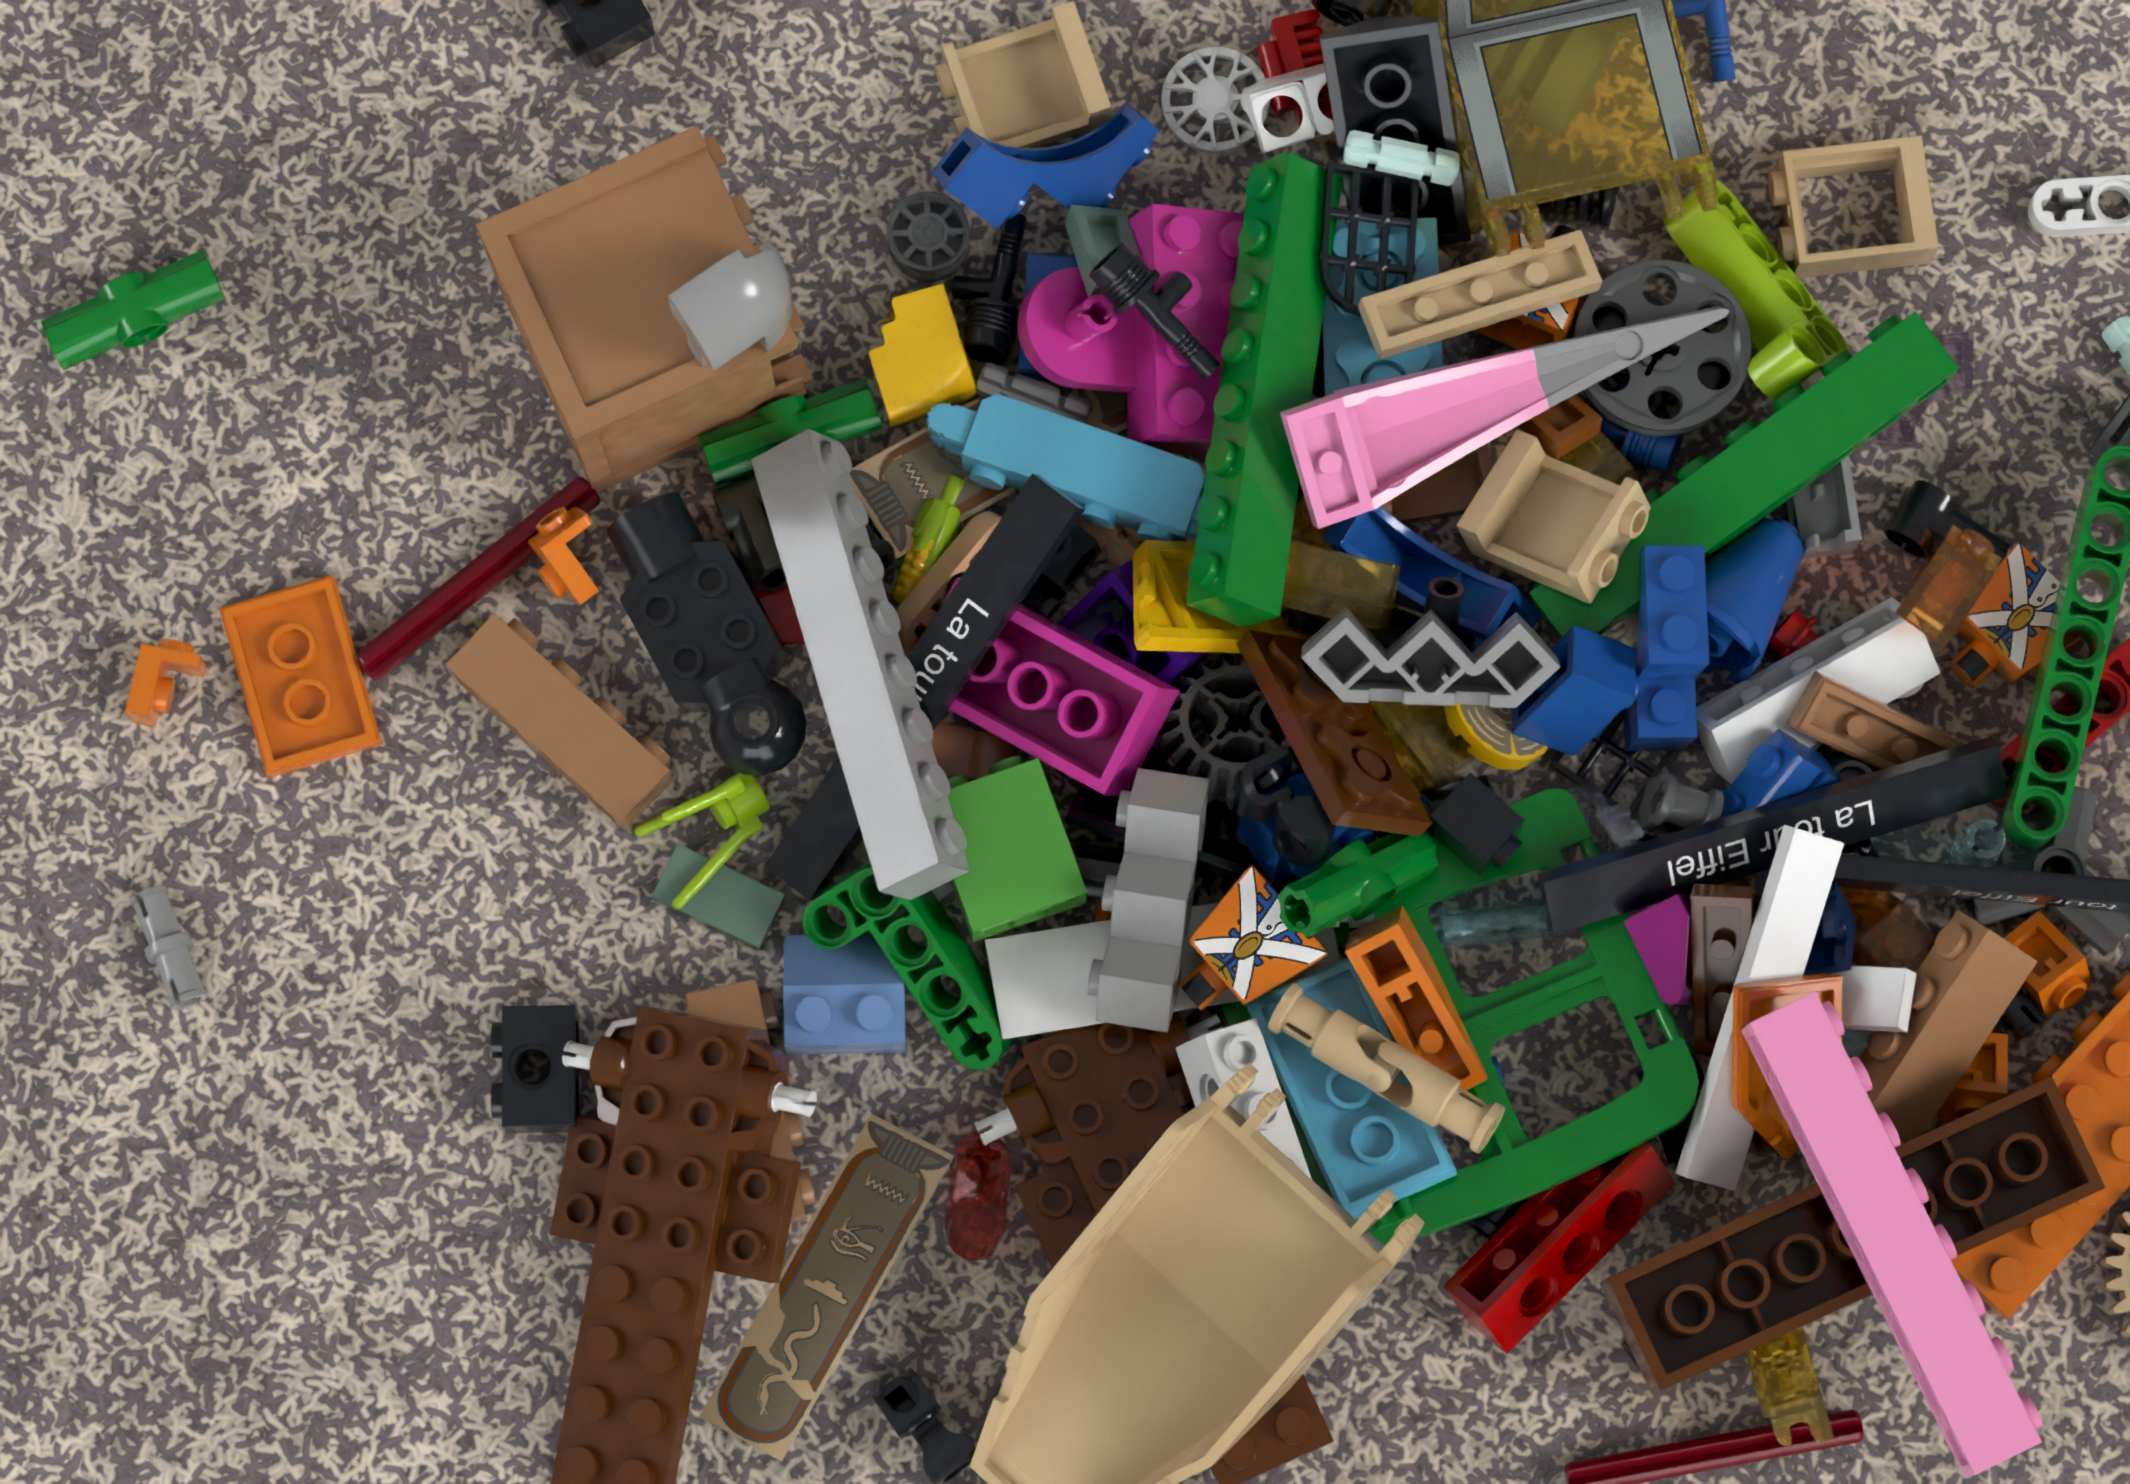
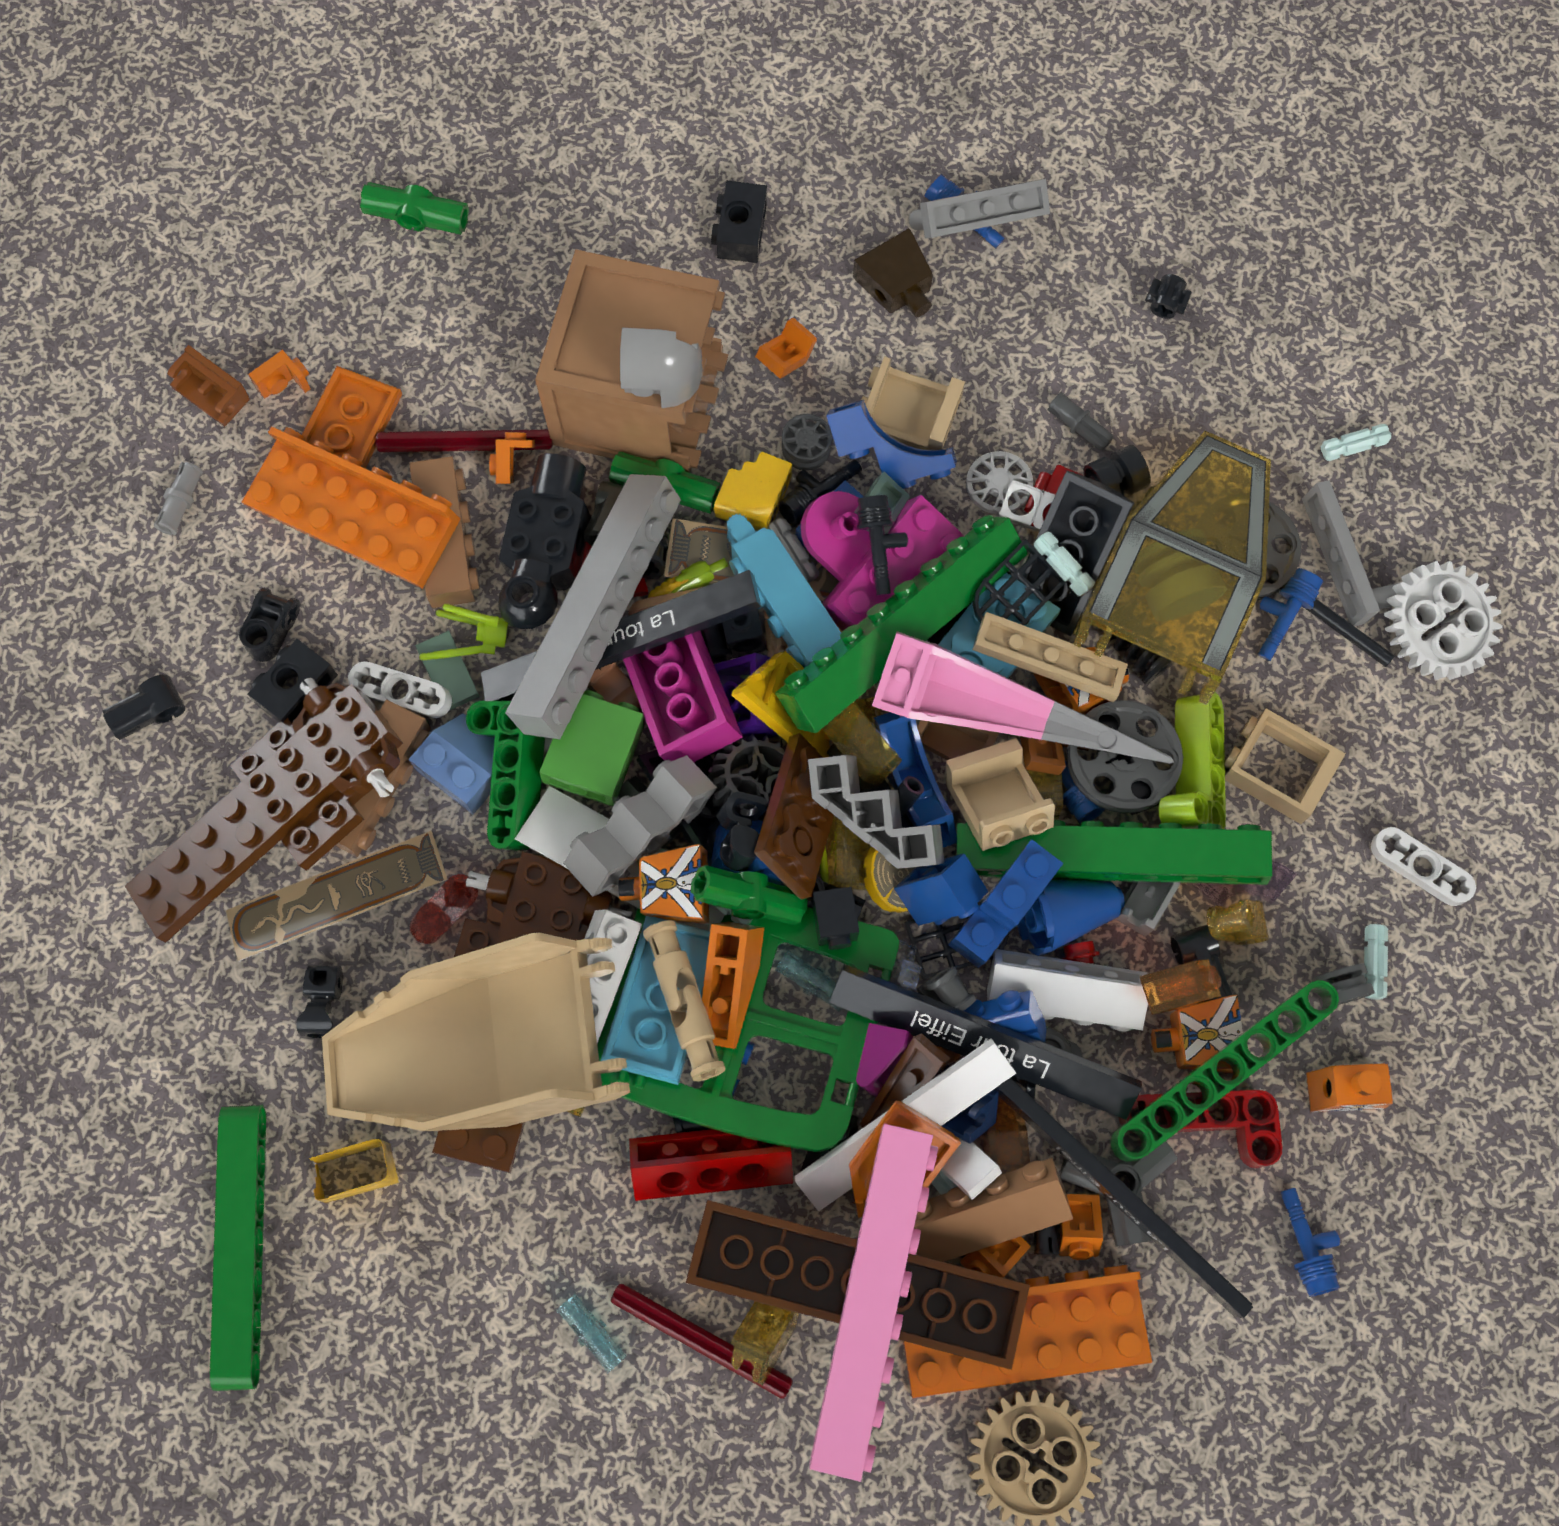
camera: 40 degrees right, 5 degrees down
medium nougat tile [1787,671,1965,770] -> none
clear light blue pin [1947,819,2006,867] -> none
none -> black piece [102,675,185,740]
none -> dark orange hinge [167,345,250,427]
none -> black piece [239,587,300,662]
none -> orange bracket [242,426,461,589]
none -> white beam [348,661,452,718]
none -> orange bracket [755,318,817,379]
none -> clear yellow piece [1206,899,1269,945]

